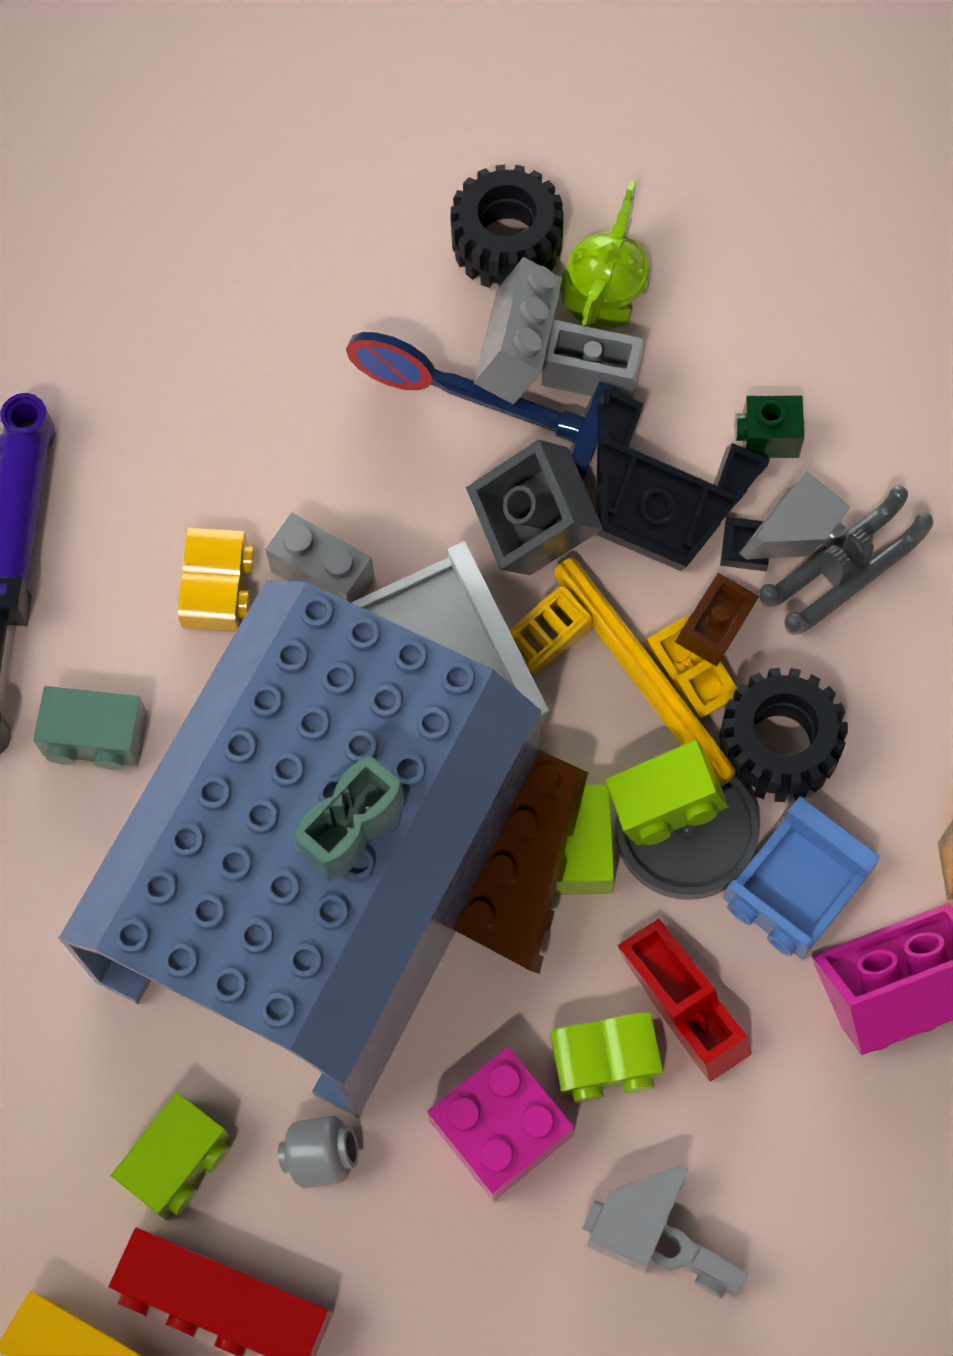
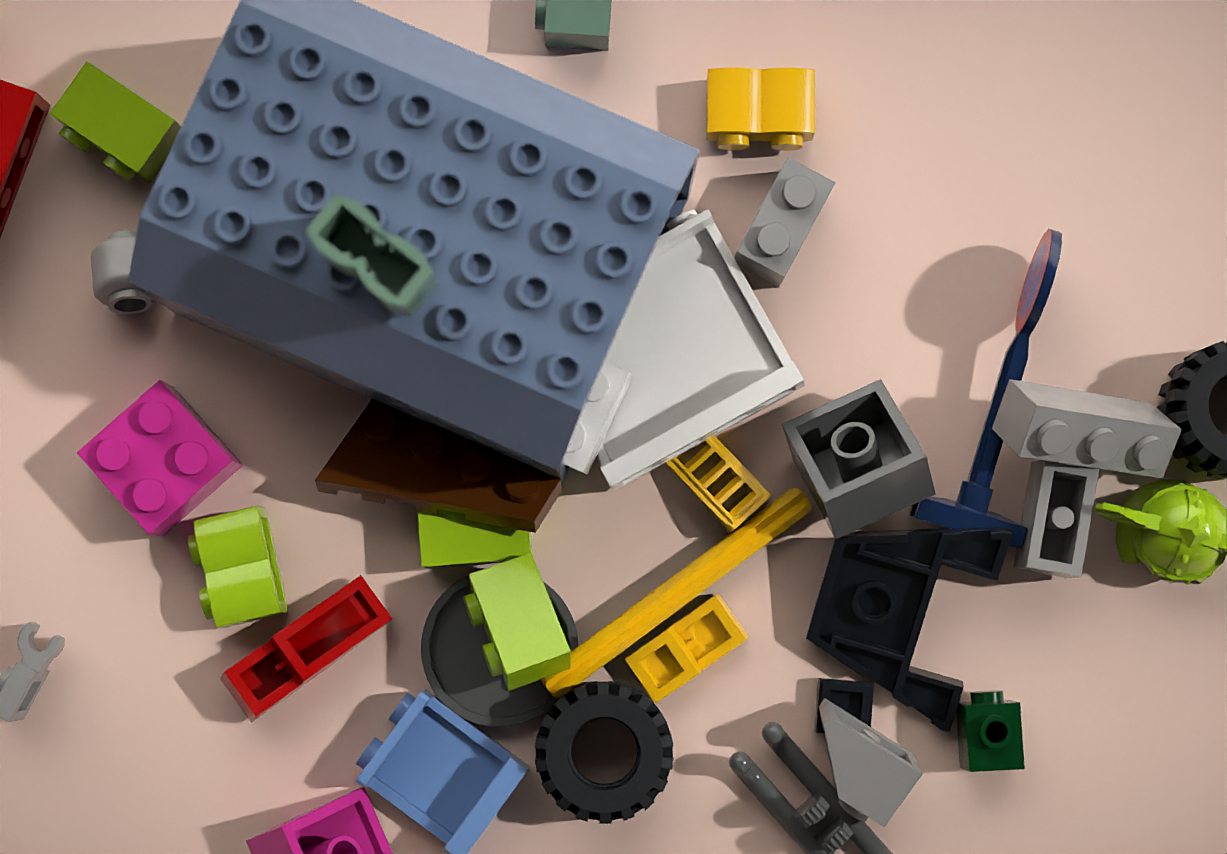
camera: 80 degrees right, 15 degrees up
light grey slope [582,1165,689,1273] -> none
reddish brown plate [675,573,759,667] -> none

